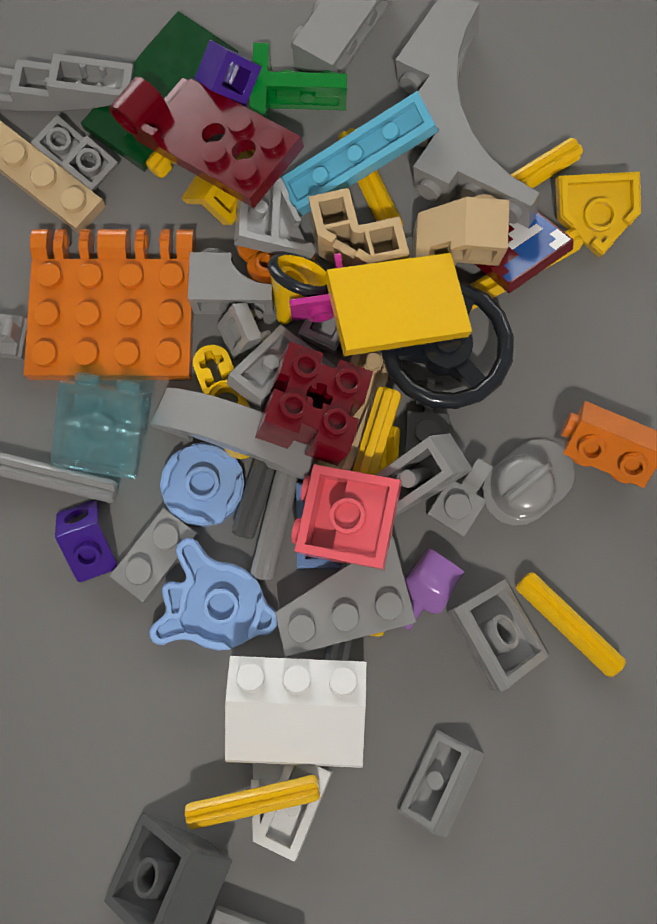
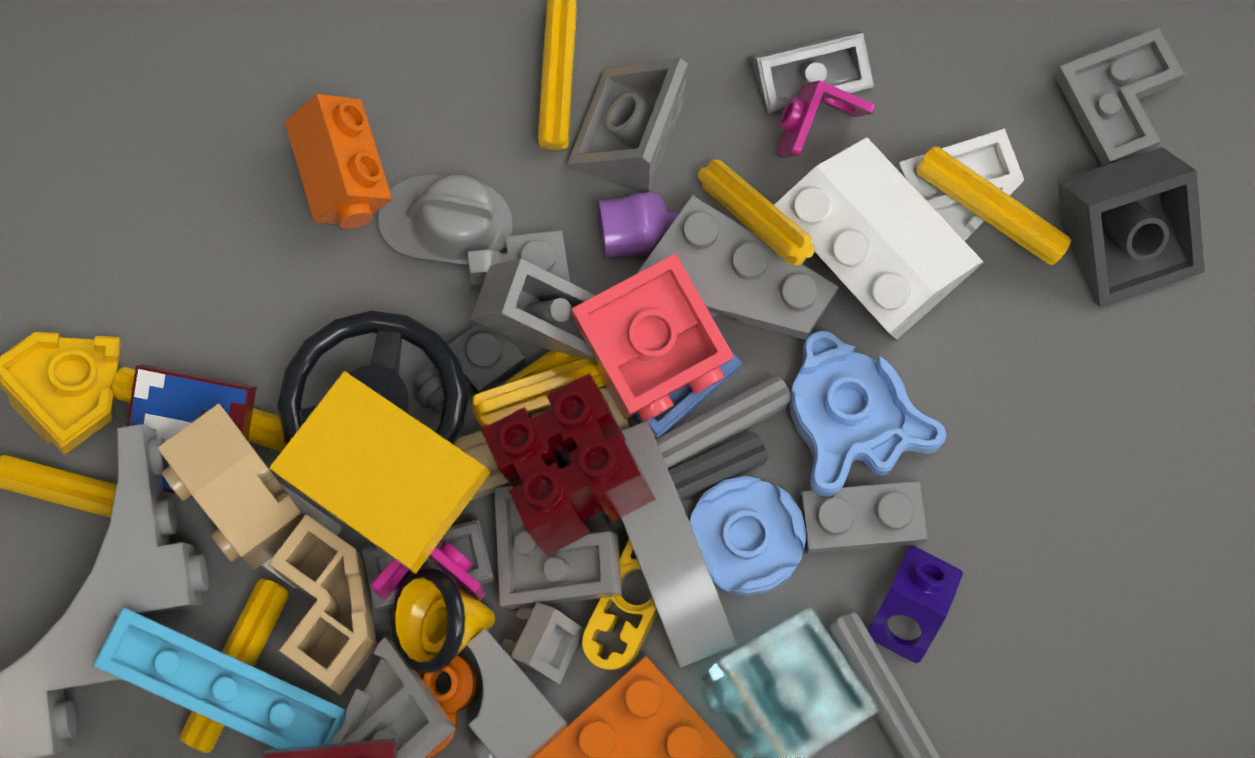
camera: 135 degrees left, 5 degrees down
none -> yellow axle [698,159,815,266]
none -> dark pink bracket [776,80,876,158]

